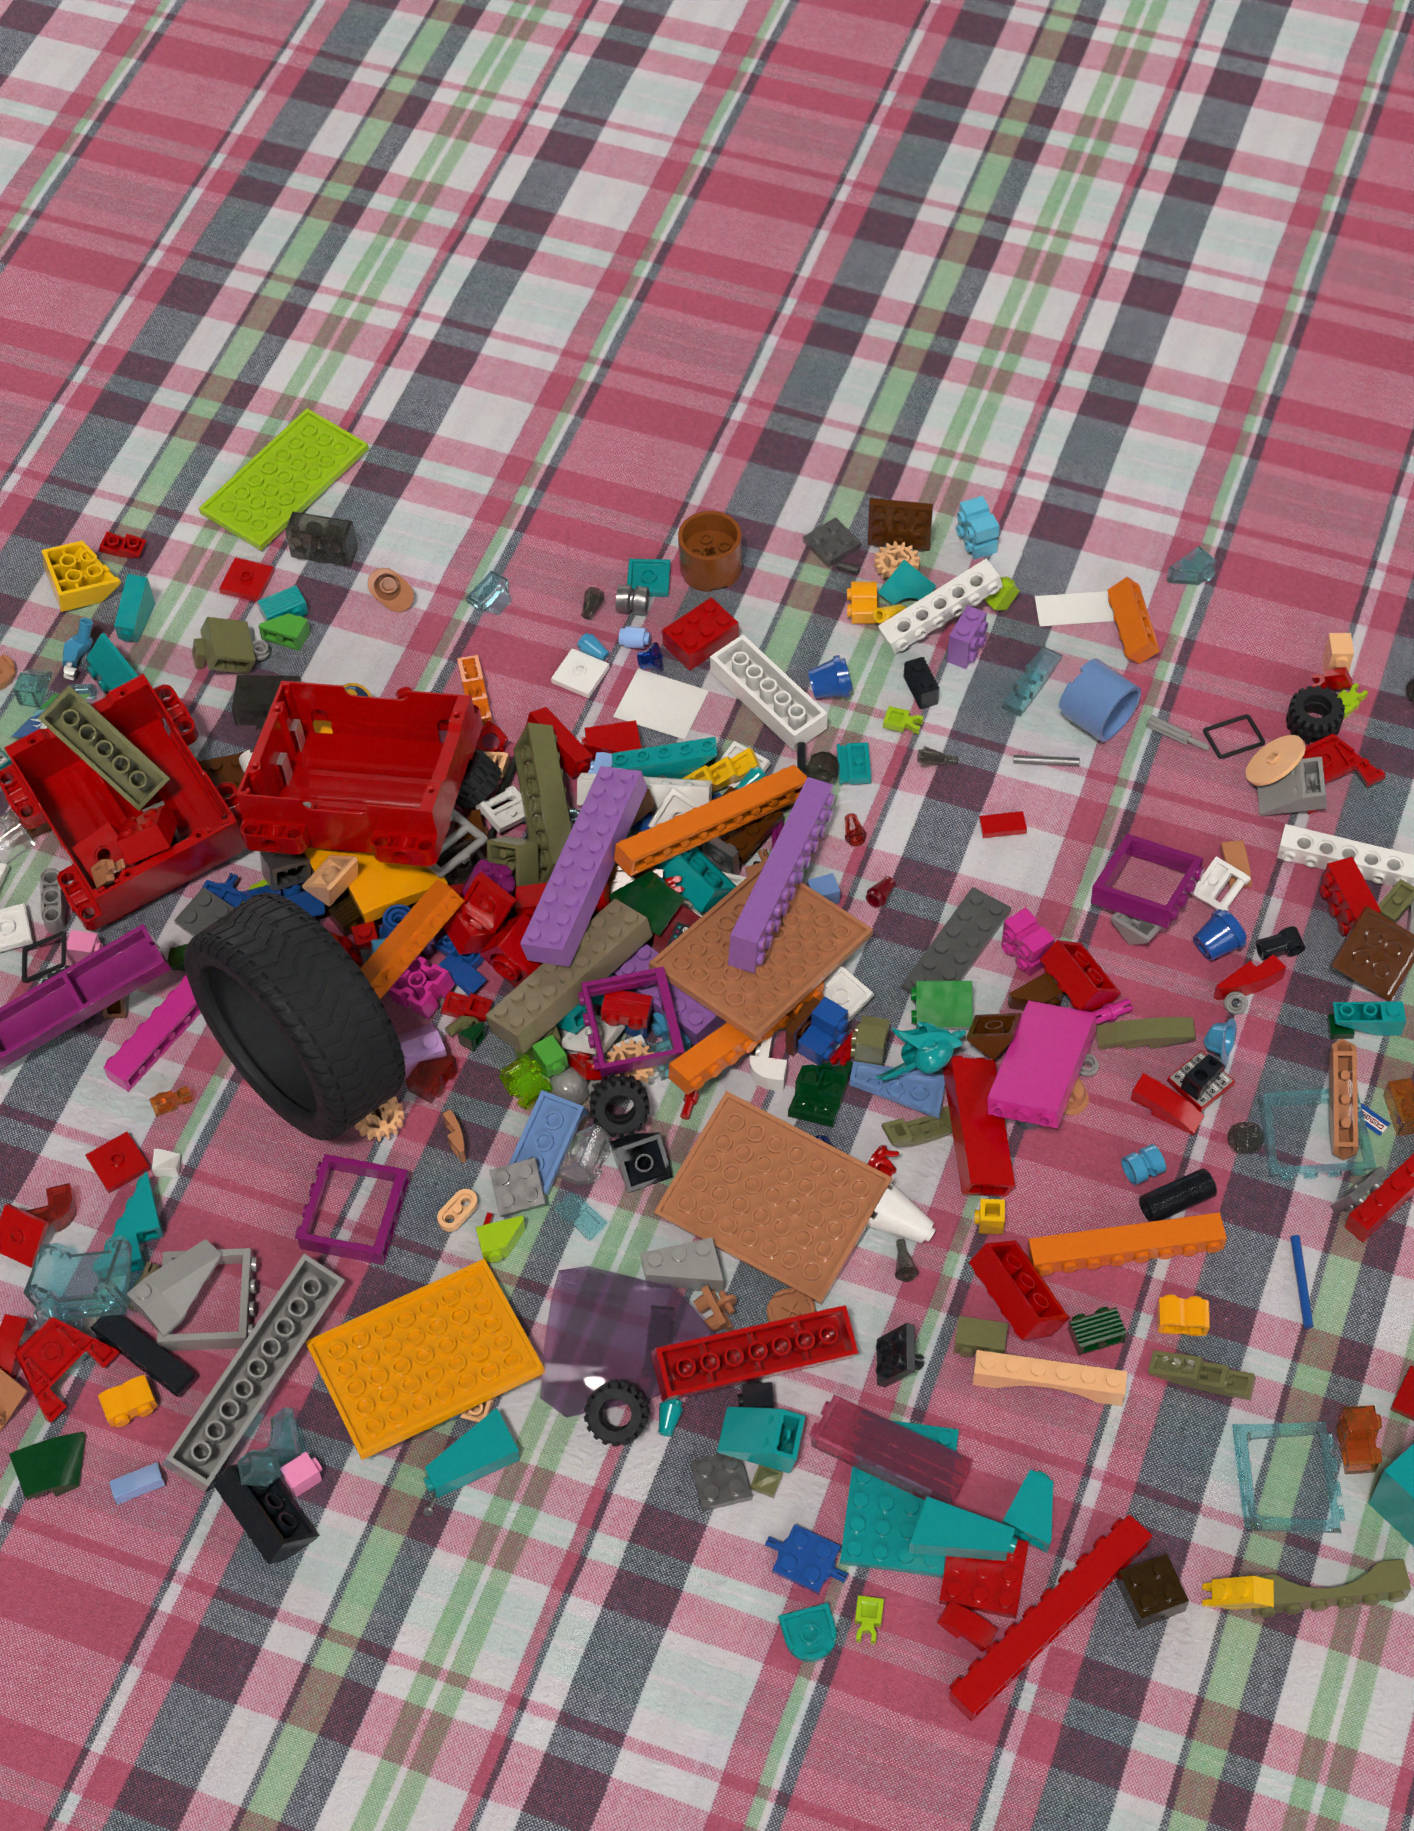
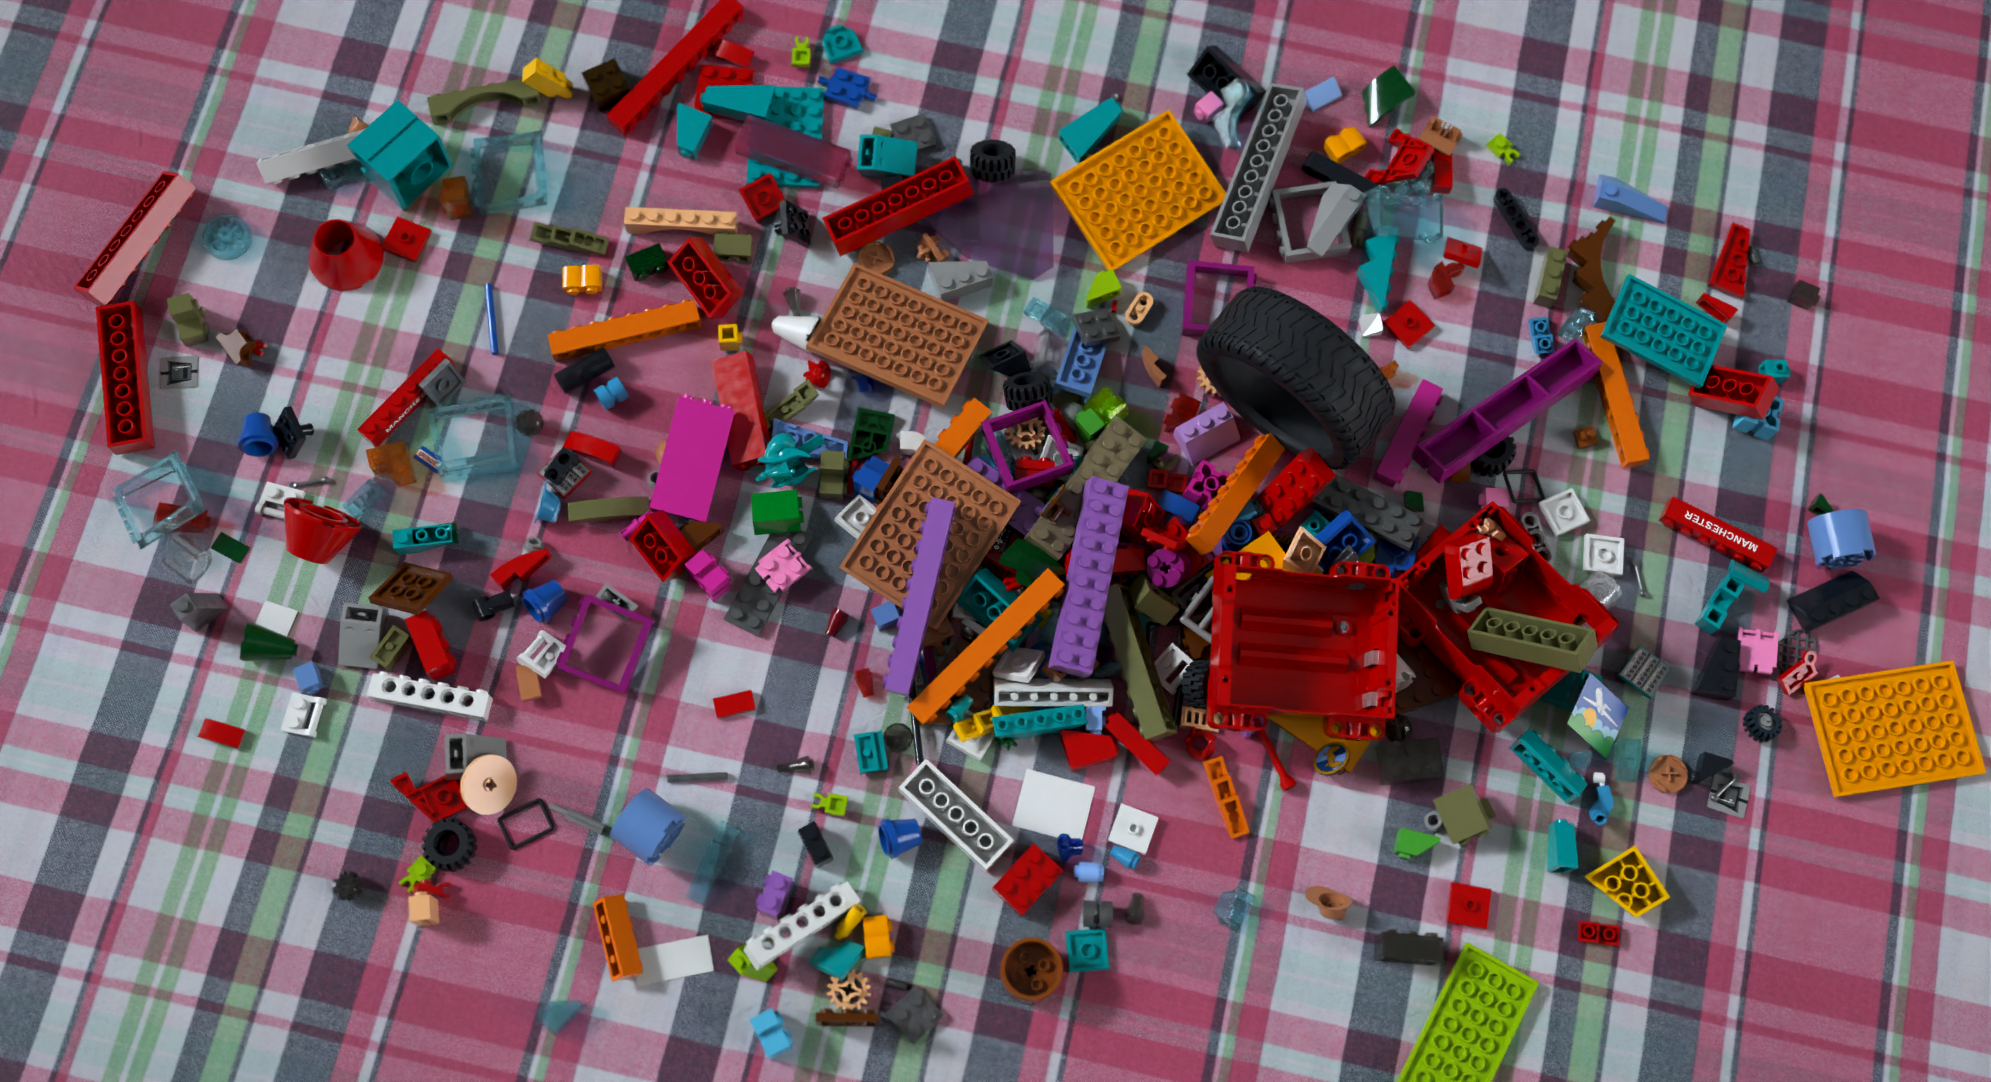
camera: 165 degrees right, 15 degrees up
teal brick [257,585,308,621] -> none
reddish brown slope [967,1013,1022,1060] -> none
nougat brick [1329,1039,1358,1160] -> none
none -> red plate [738,173,786,223]
none -> bright pink plate [755,539,813,593]
none -> reddish brown shield [1040,484,1073,522]
none -> red slope [1416,524,1451,558]

